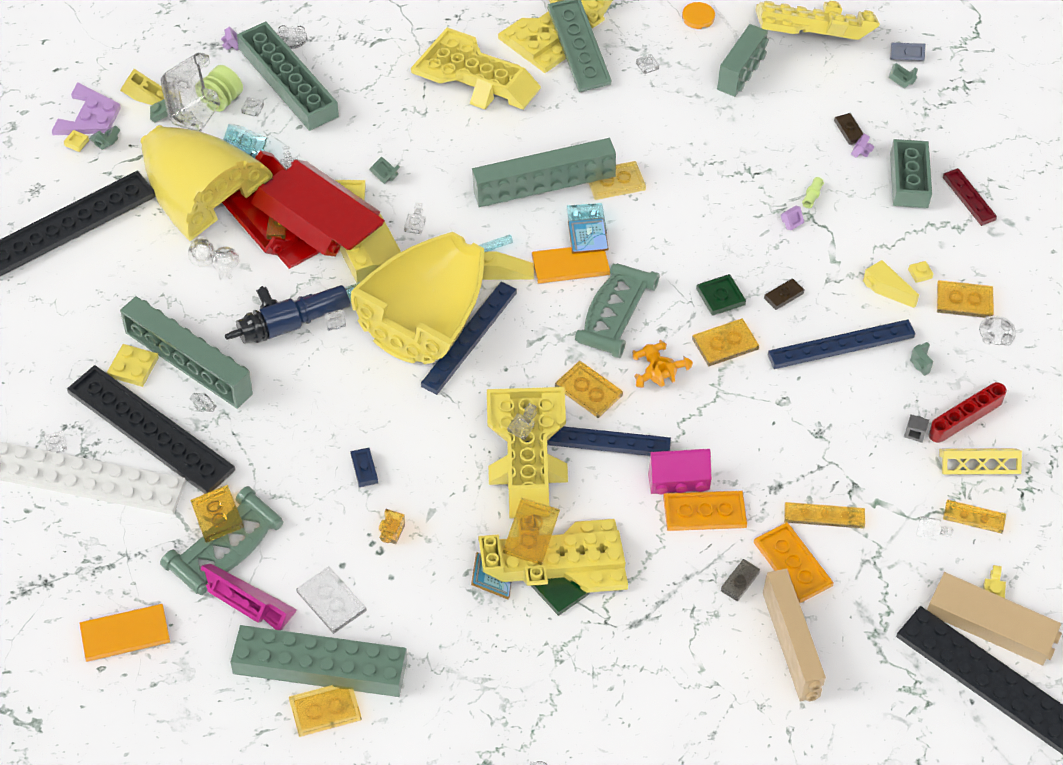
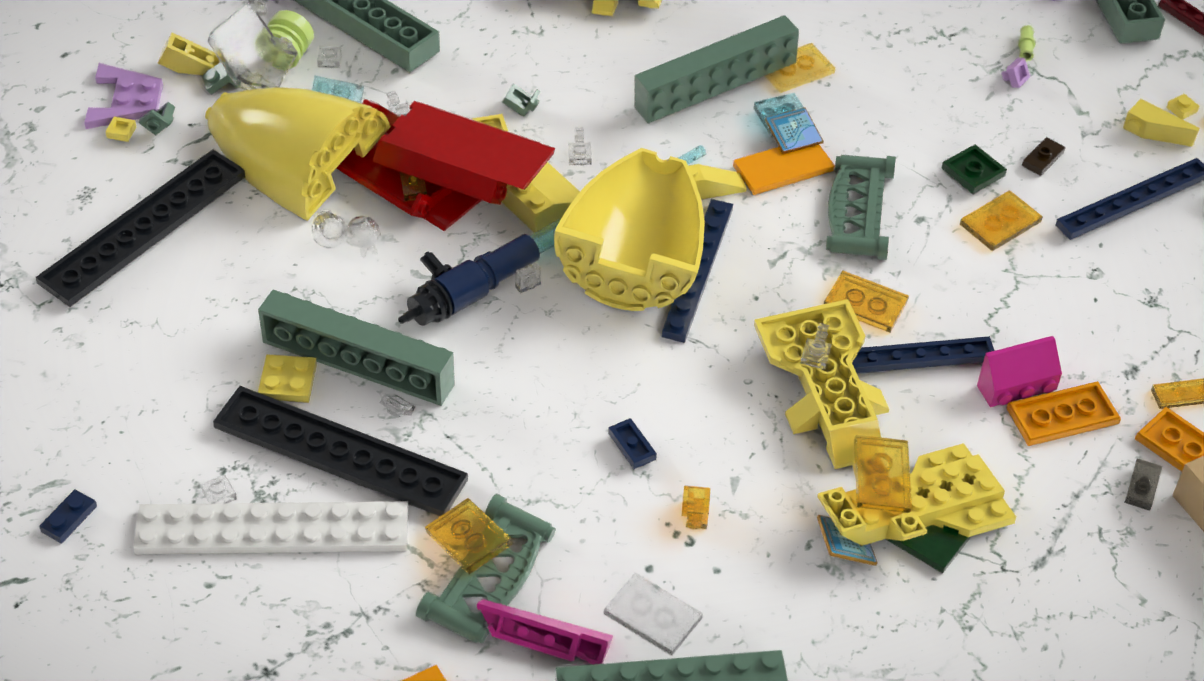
camera: 15 degrees left, 5 degrees down
light orange piece [632,340,693,388] -> none

